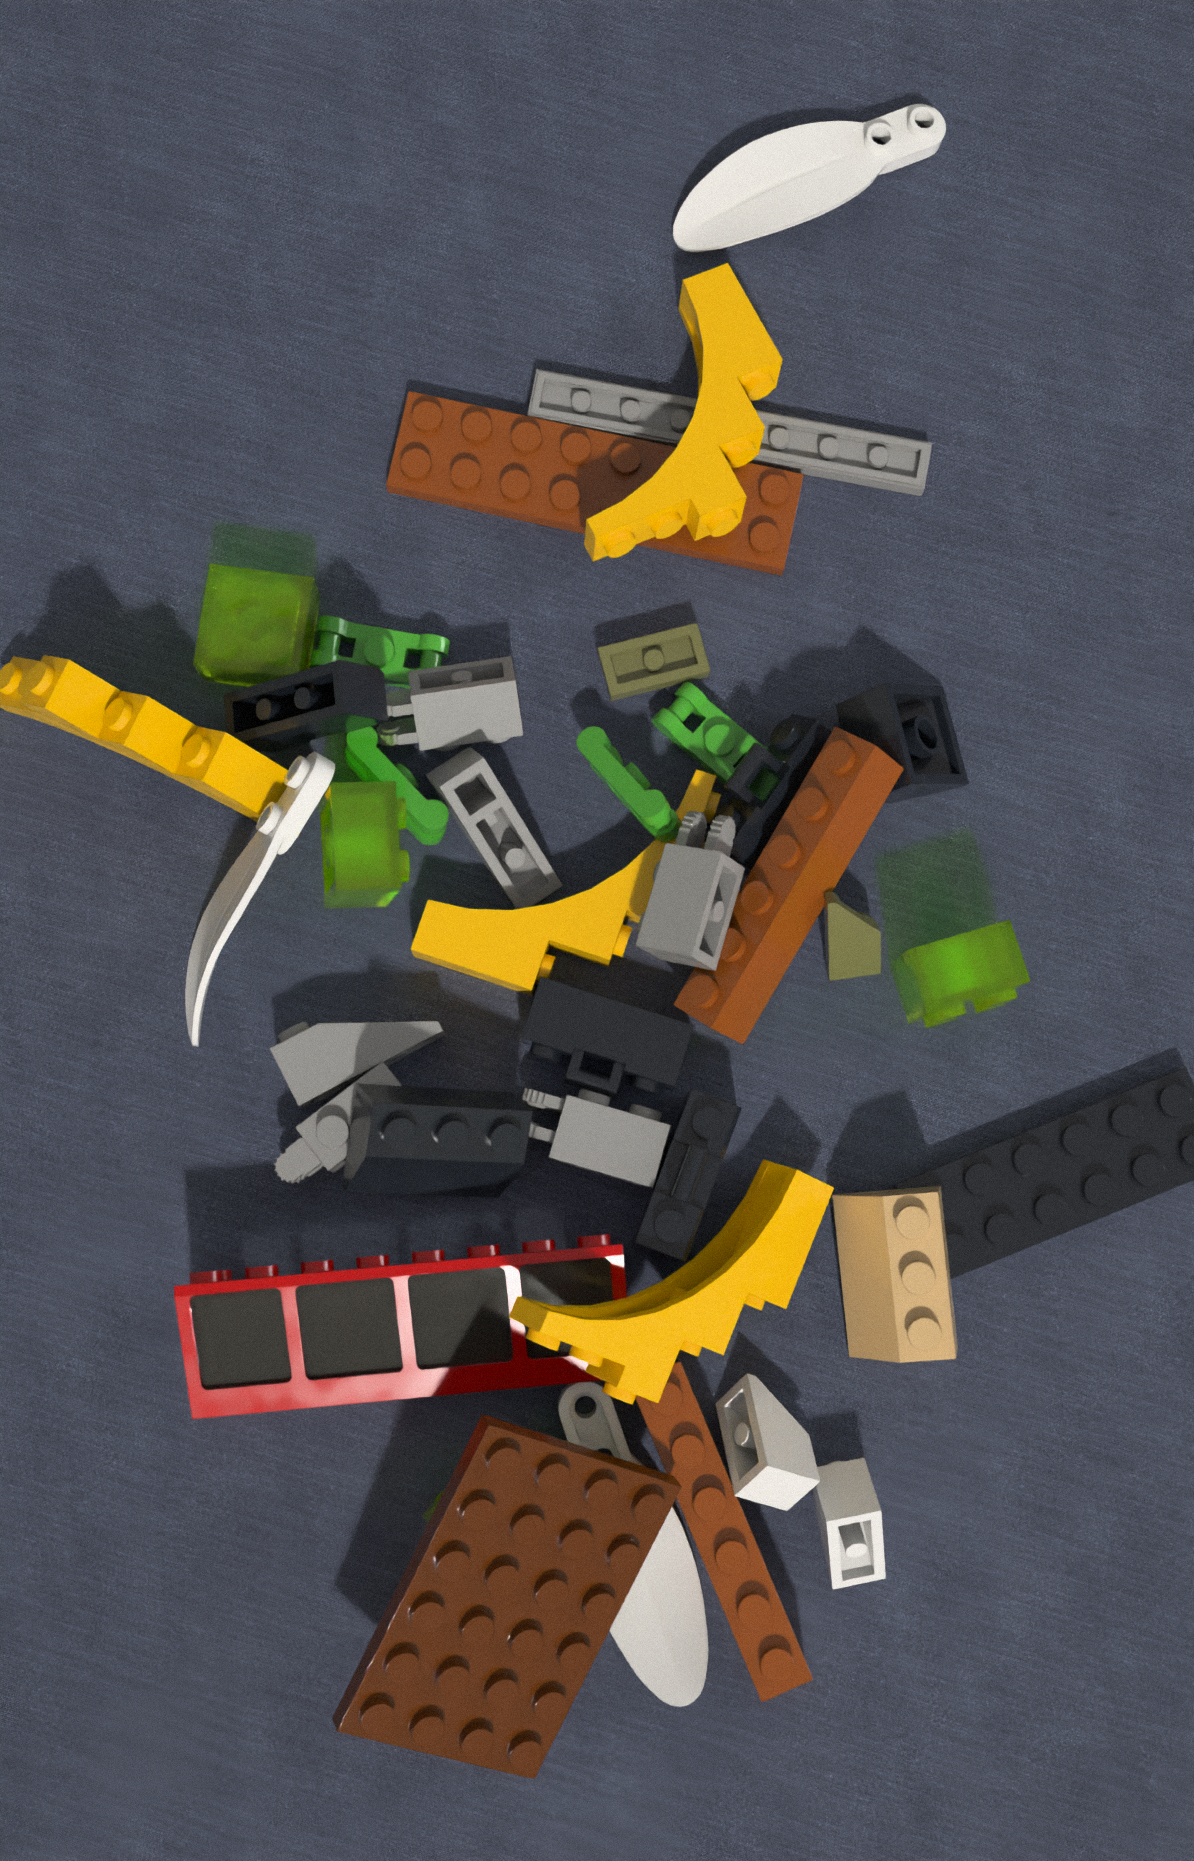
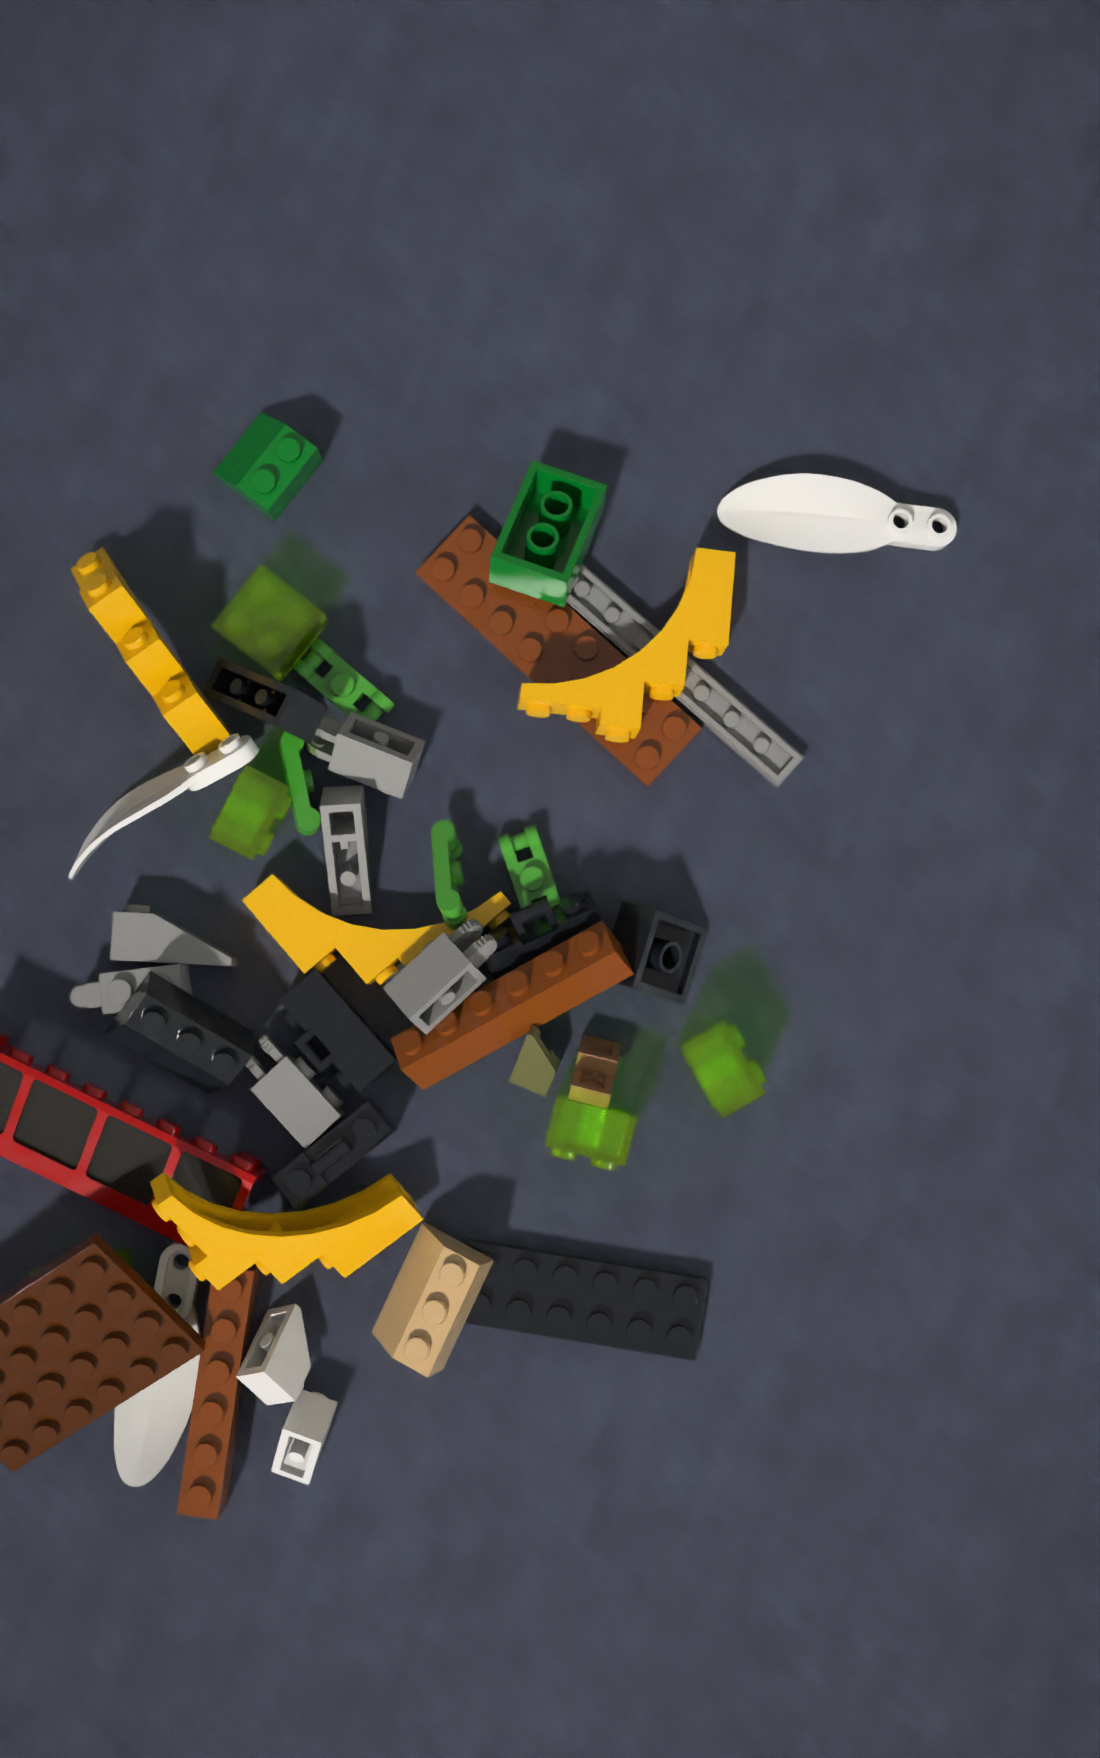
camera: 45 degrees right, 5 degrees up
olive plate [597,623,710,702] -> none
none -> green slope [212,412,323,522]
none -> green brick [489,460,608,608]
none -> medium nougat slope [567,1034,621,1109]
none -> clear neon green brick [676,1020,767,1118]

